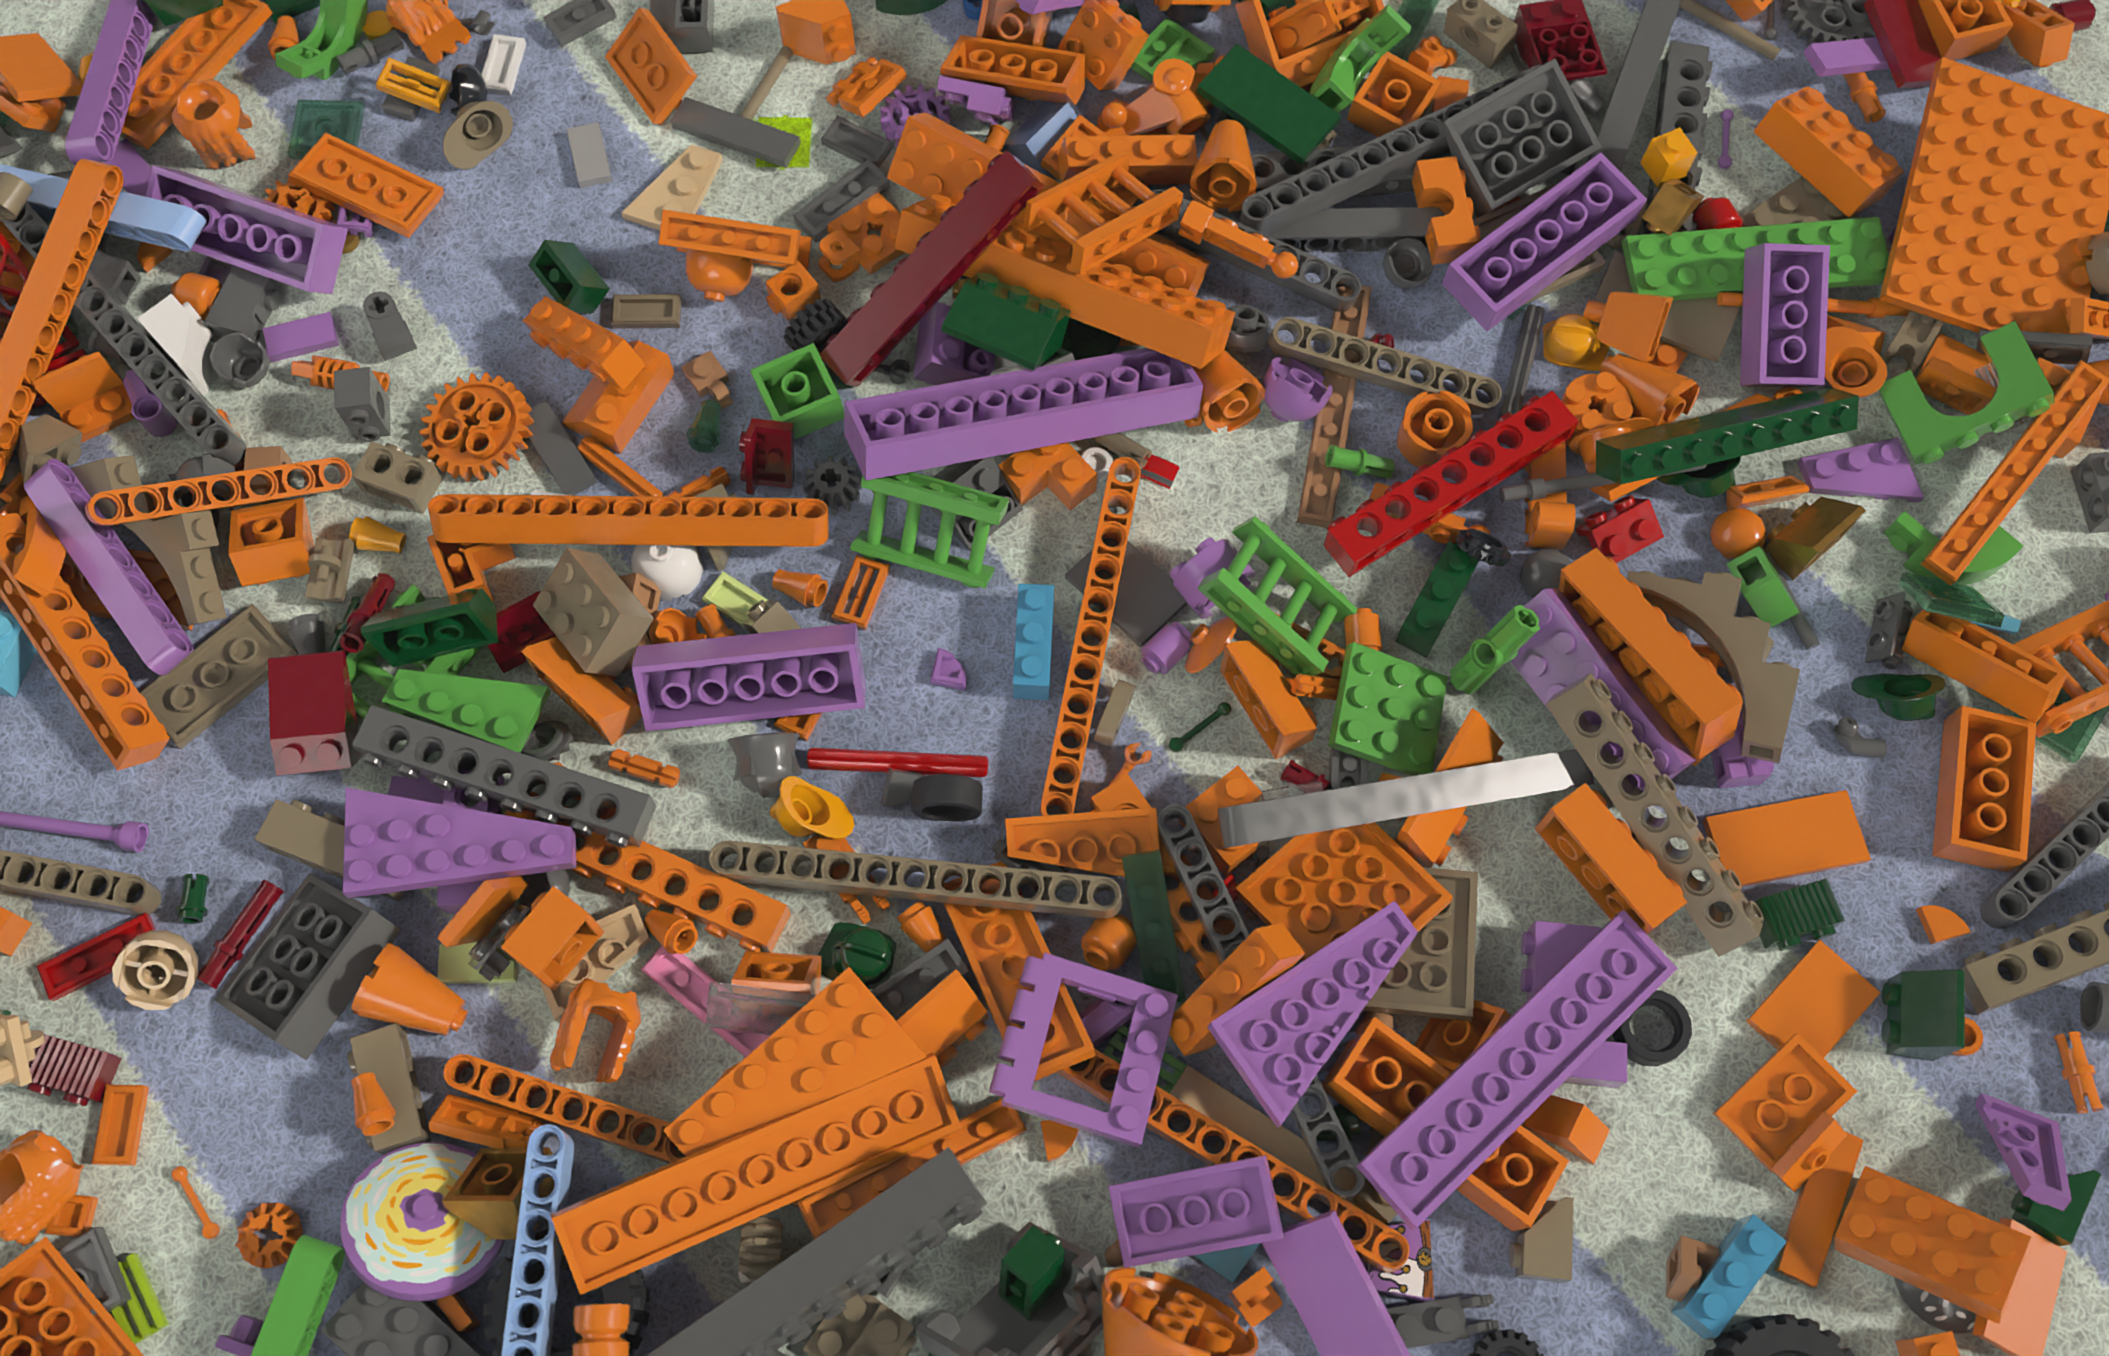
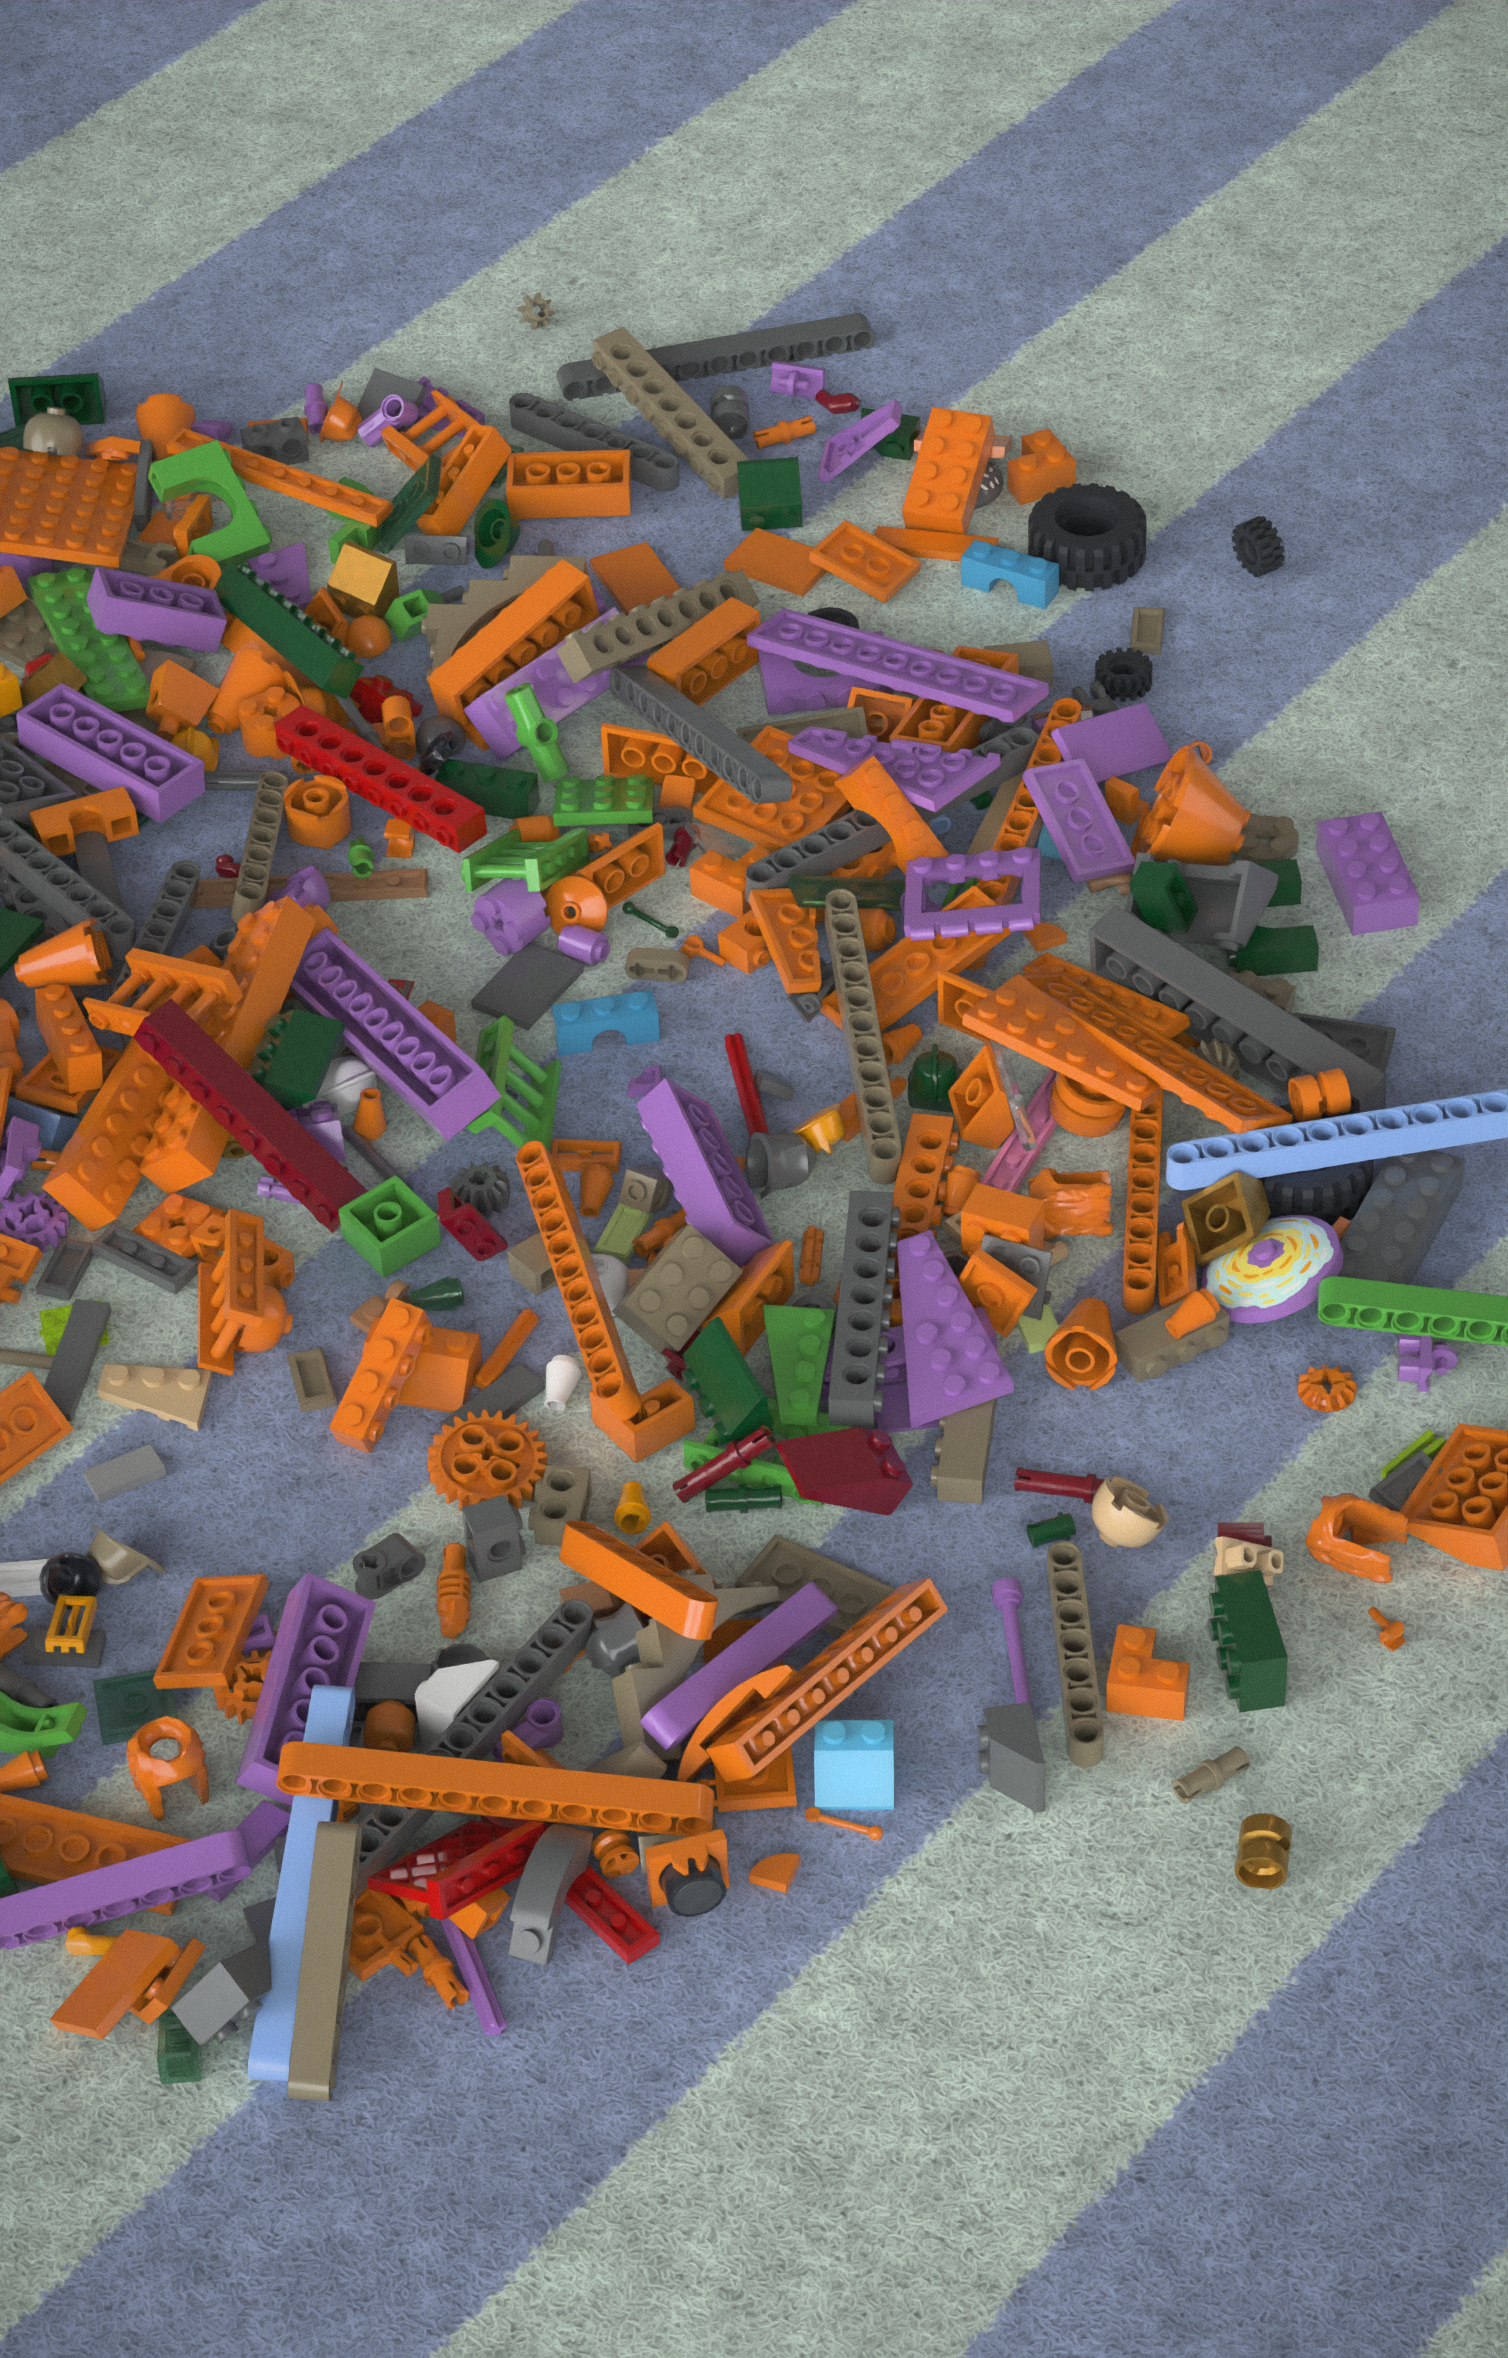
camera: 100 degrees left, 25 degrees down
red tile [36,913,156,1001] -> none
orange tile [91,1084,149,1166] -> none
orange hinge [171,1166,220,1239] -> none
dark grey slope [214,873,401,1060] -> none
medium lavender tile [263,312,339,362] -> none
dark grey cone [287,614,326,654] -> none
dark tan hips [305,538,355,603] -> none
dark green brick [528,239,610,314] -> none
orange axle [665,466,731,497] -> none
black tyre [784,299,848,359] -> none
dark grey plate [870,938,969,1021] -> none
black tyre [911,774,983,822] -> none
orange beam [1039,457,1141,816] -> none
orange plate [1178,200,1298,279] -> none
dark grey hair [1383,237,1434,289] -> none
medium nougat bracket [1666,1235,1719,1302] -> none
dark green brick [1754,878,1845,951] -> none
orange plate [1771,1111,1847,1193] -> none
orange tile [1916,905,1971,945] -> none

